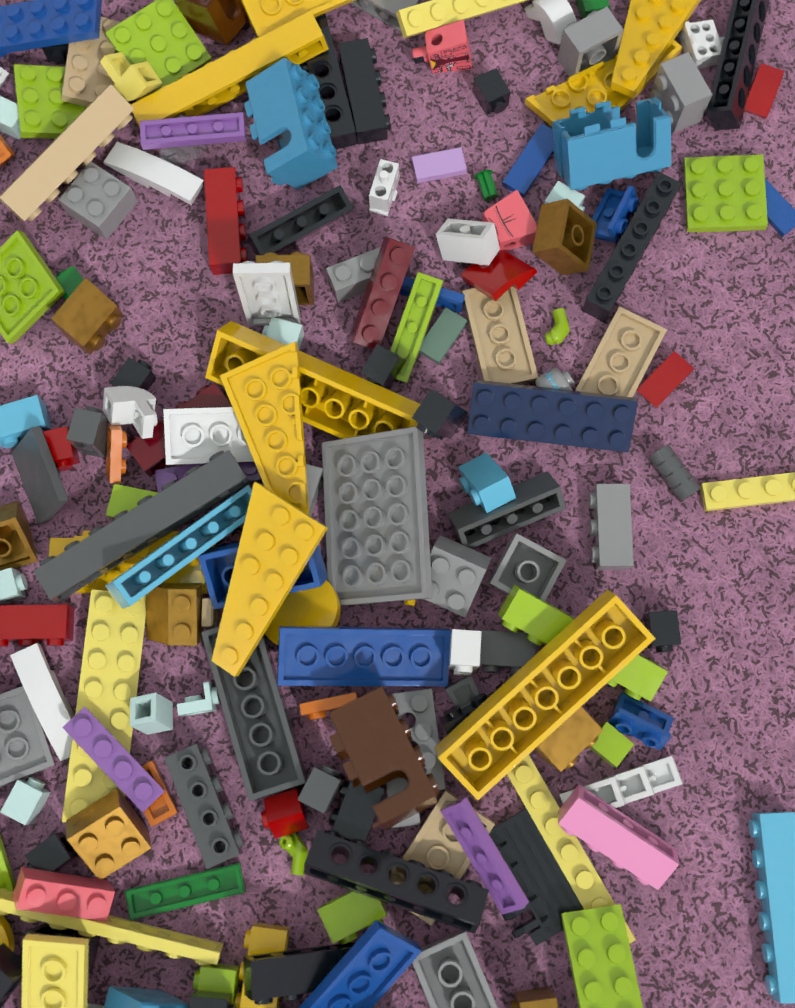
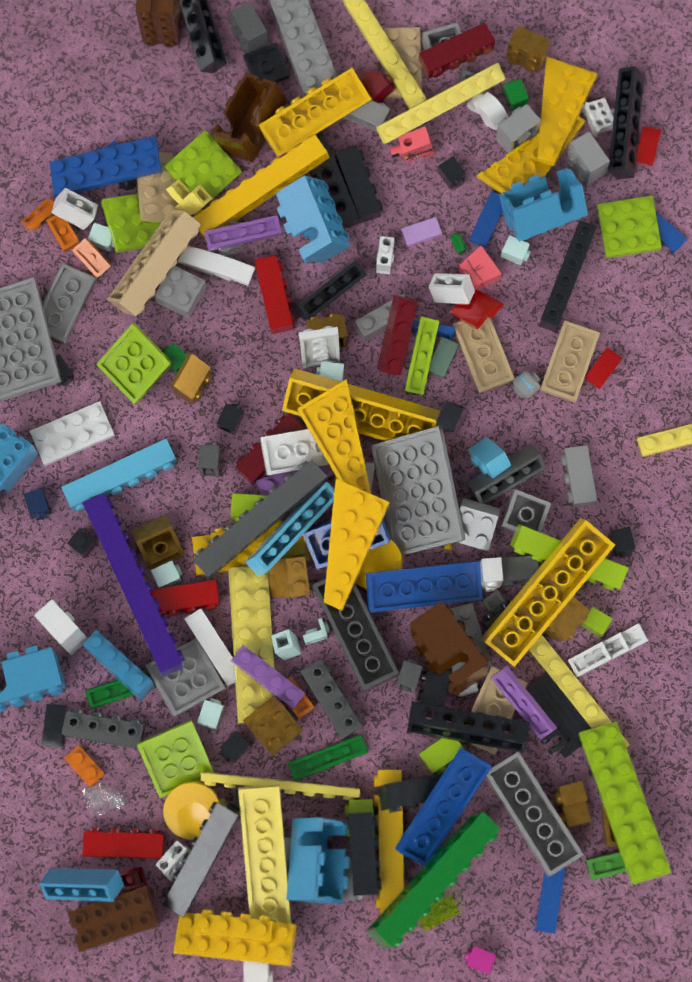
camera: 10 degrees left, 0 degrees up
dark grey tile [12,427,69,525] -> none
coral brick [12,867,115,921] -> none
red brick [43,426,80,471] -> none
white brick [103,386,157,439] -> none
orange plate [106,423,127,483] -> none
tan tile [201,598,218,630] -> none
red brick [261,788,308,839] -> none
lime arm [279,833,308,875] -> none
orange plate [299,692,358,720] -> none
black brick [361,344,406,388] -> none
dark blue plate [467,380,638,453] -> none
pearl gold brick [532,199,597,275] -> none
lime arm [545,308,570,345] -> none
bright pink brick [558,784,679,890] -> none
blue bracket [592,185,639,244] -> none
blue bracket [608,692,674,750] -> none
dark grey axle [649,444,701,502] -> none

